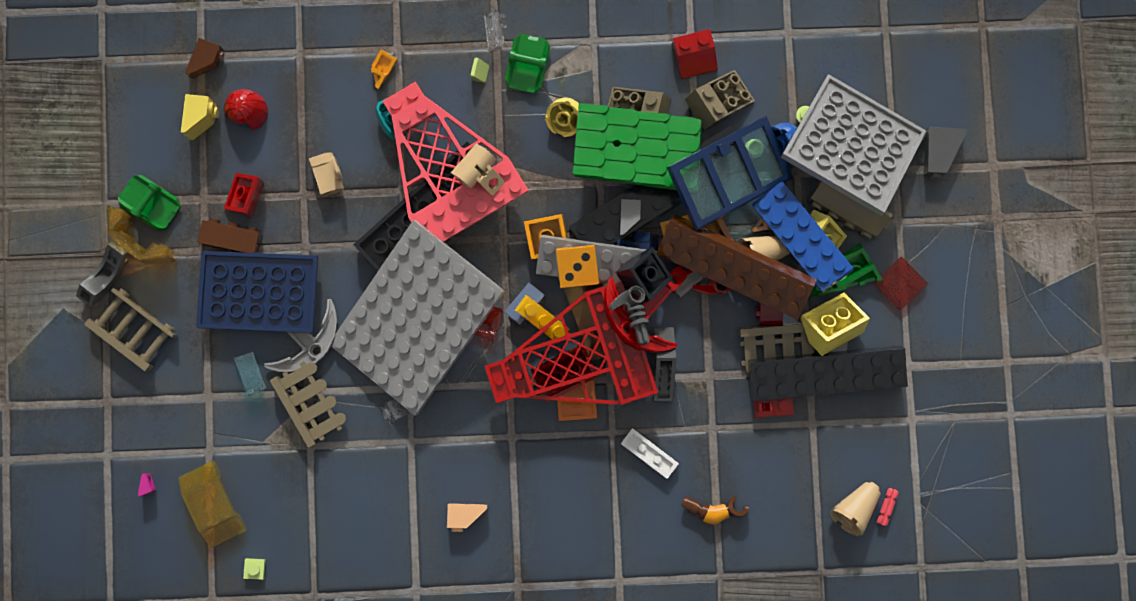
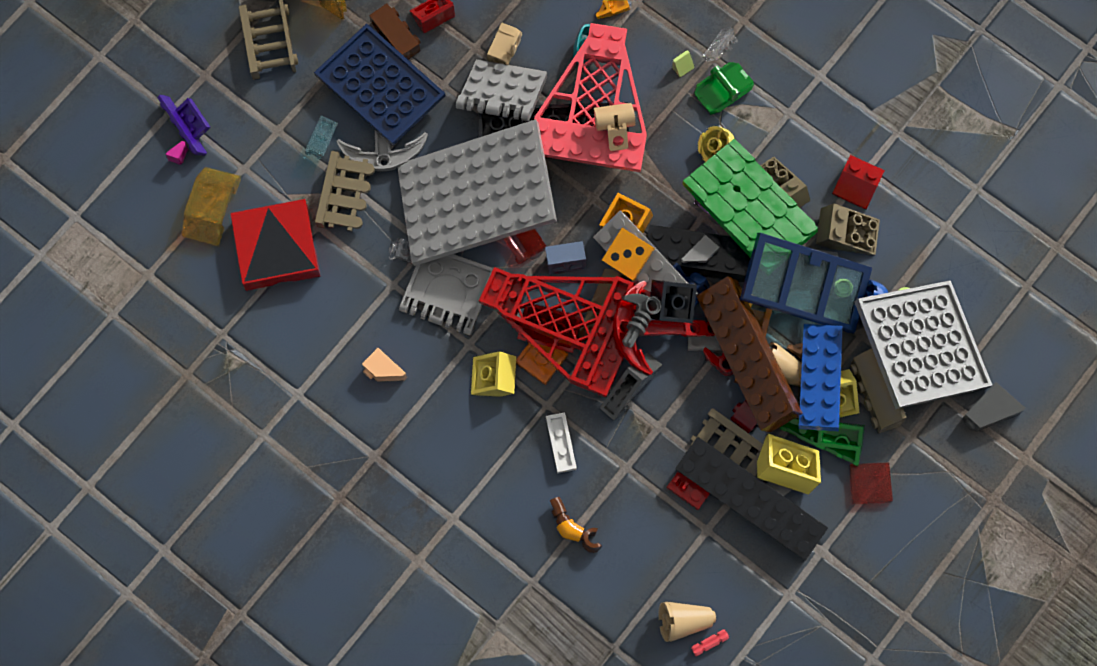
camera: 50 degrees right, 10 degrees down
yellowish green plate [243,558,266,580] -> none
yellow plate [515,295,570,344] -> none
none -> dark purple bracket [157,95,211,156]
none -> tile [231,199,320,291]
none -> light grey hinge [399,254,494,336]
none -> light grey hinge [456,60,547,121]
none -> light yellow slope [471,351,516,397]

